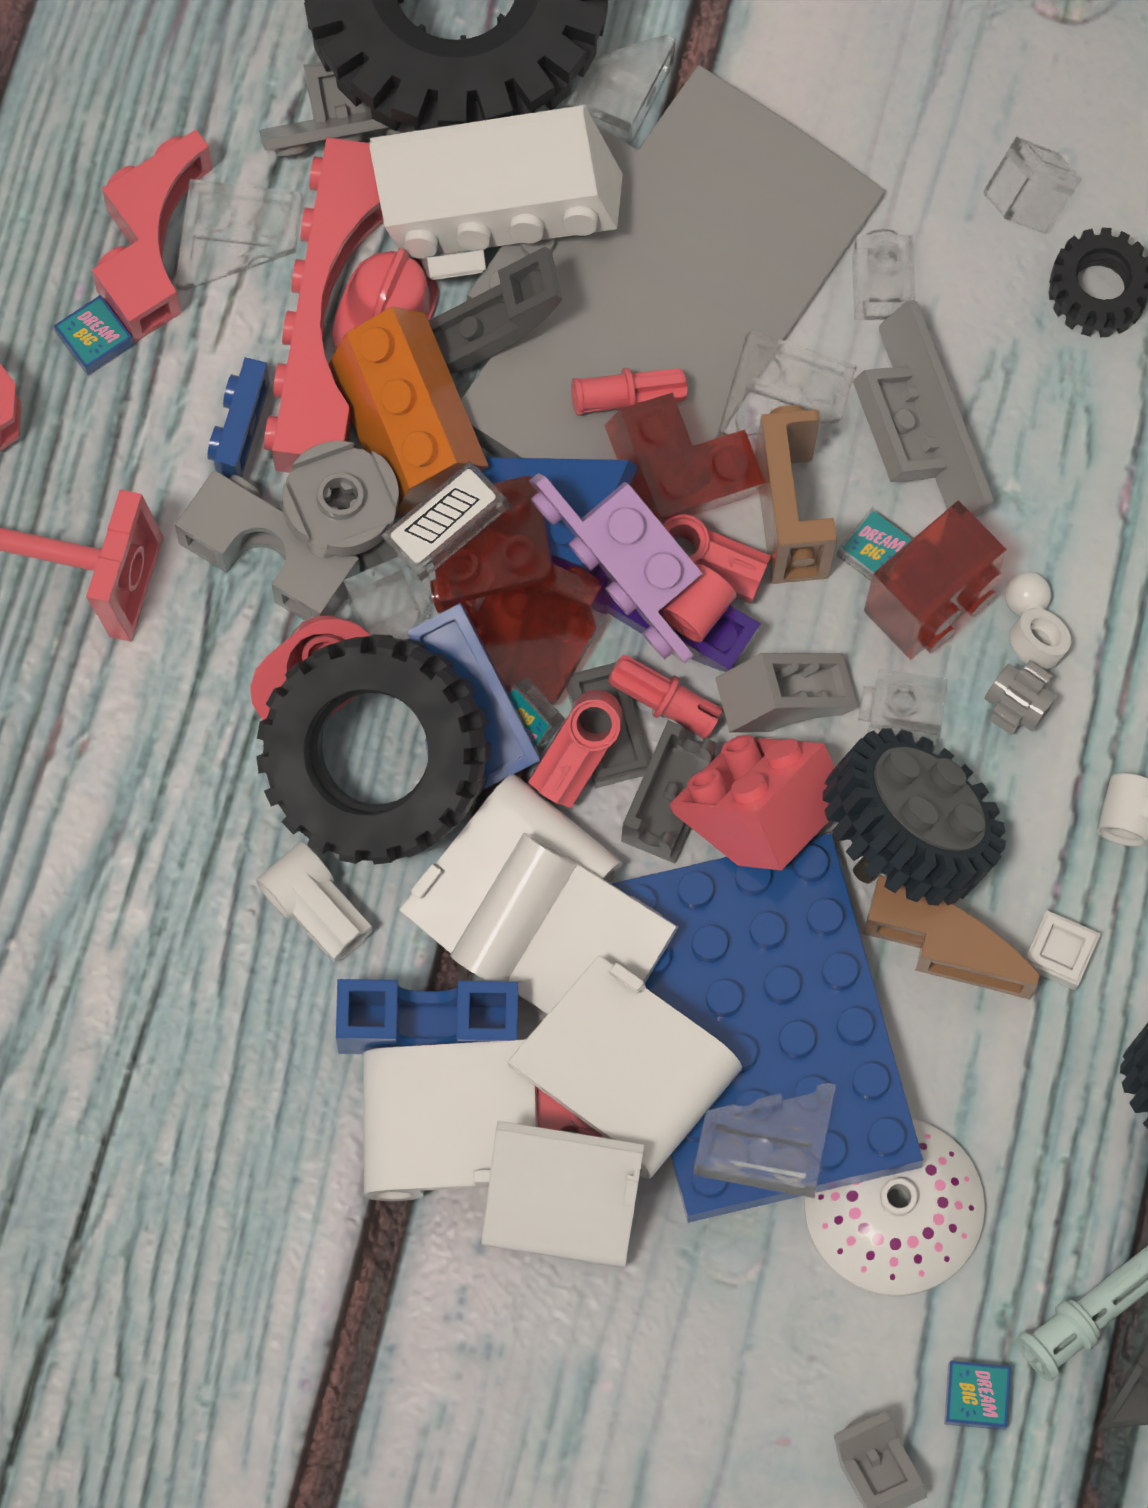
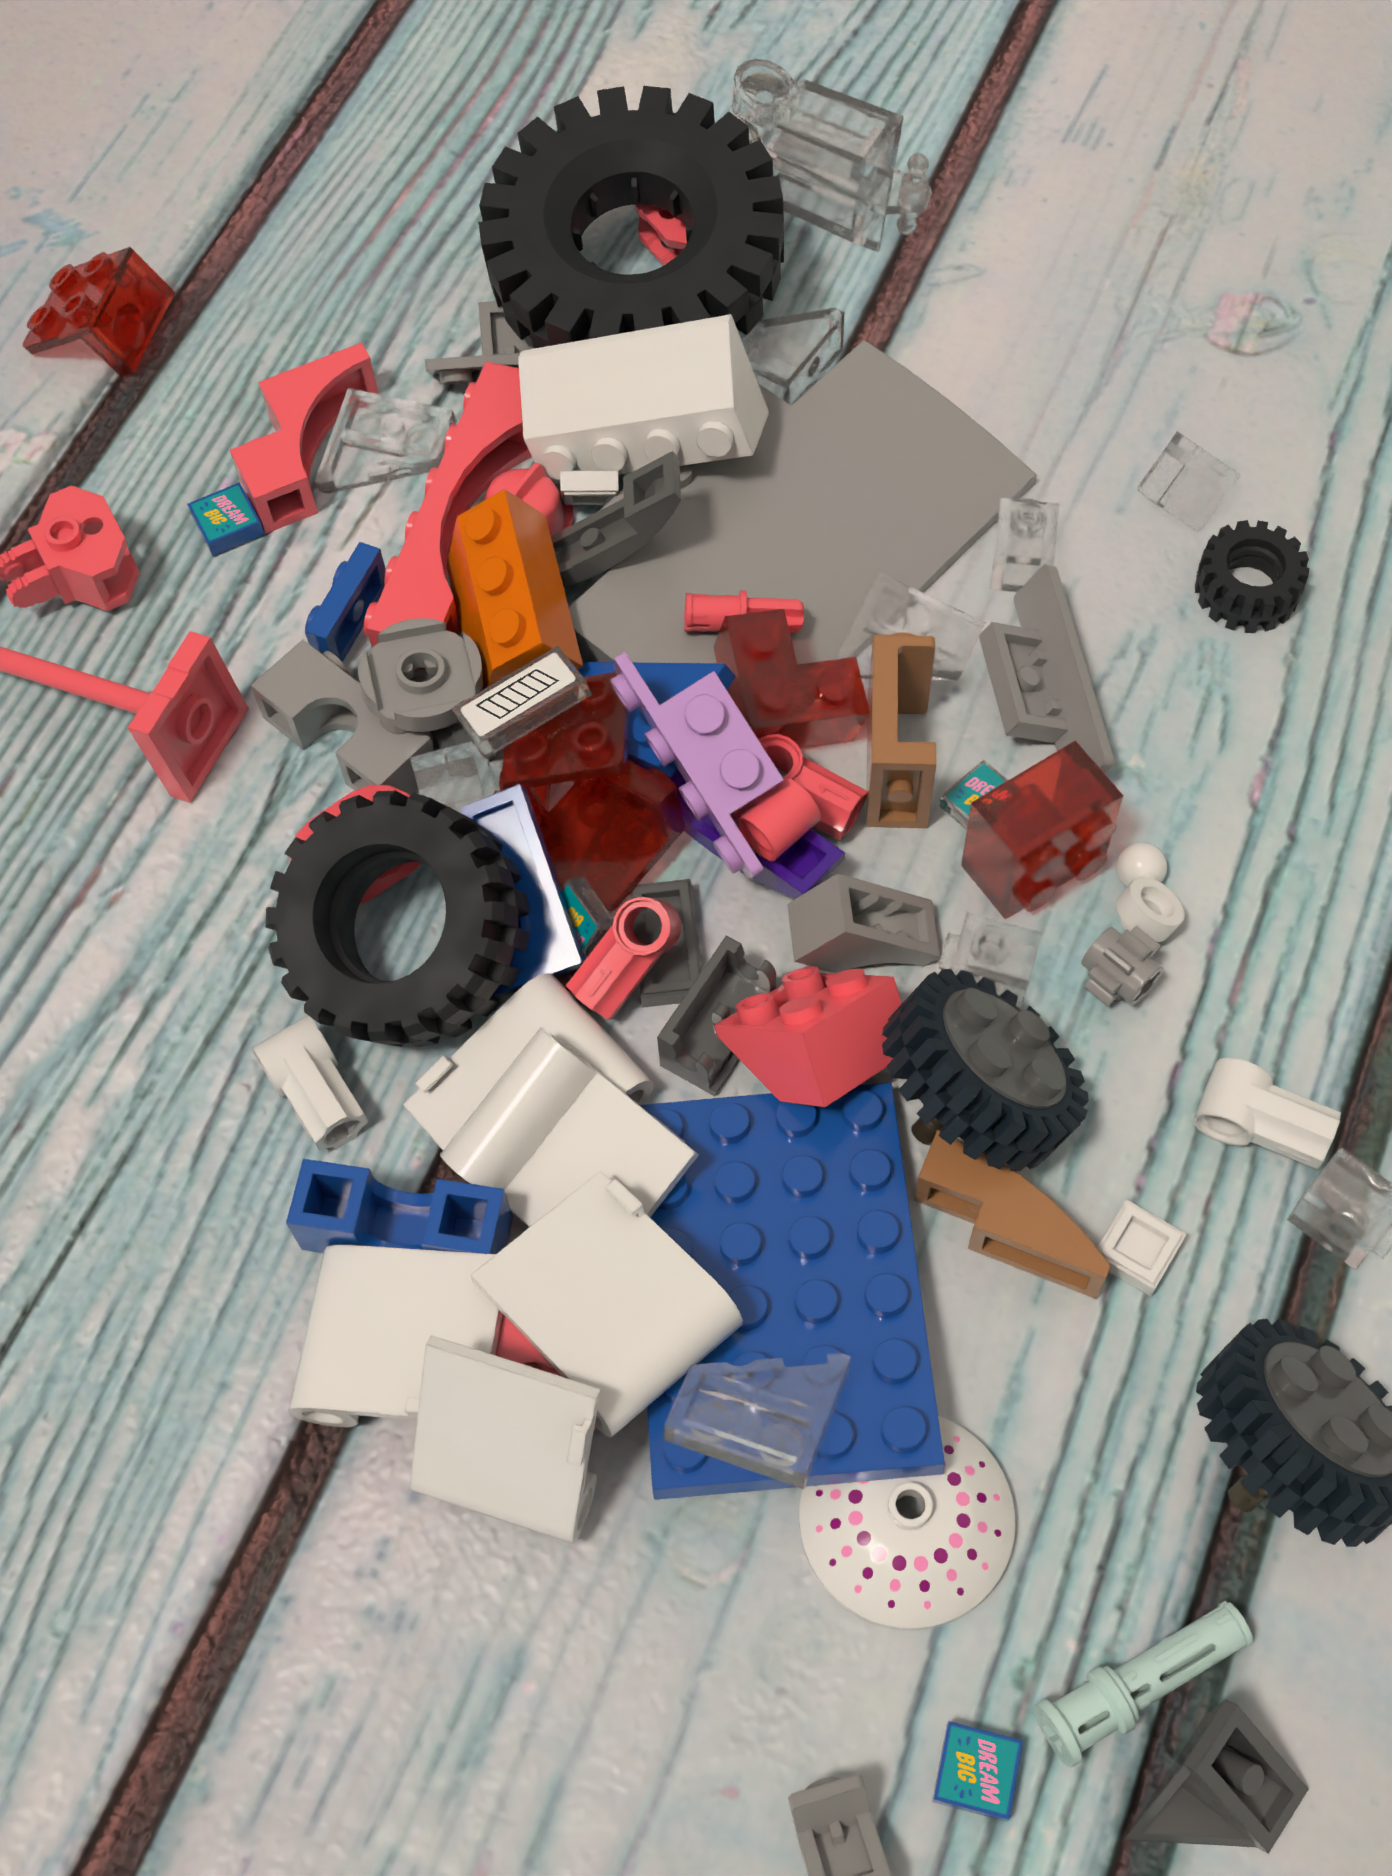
camera: 15 degrees right, 10 degrees down
coral axle [608,655,723,739] -> none

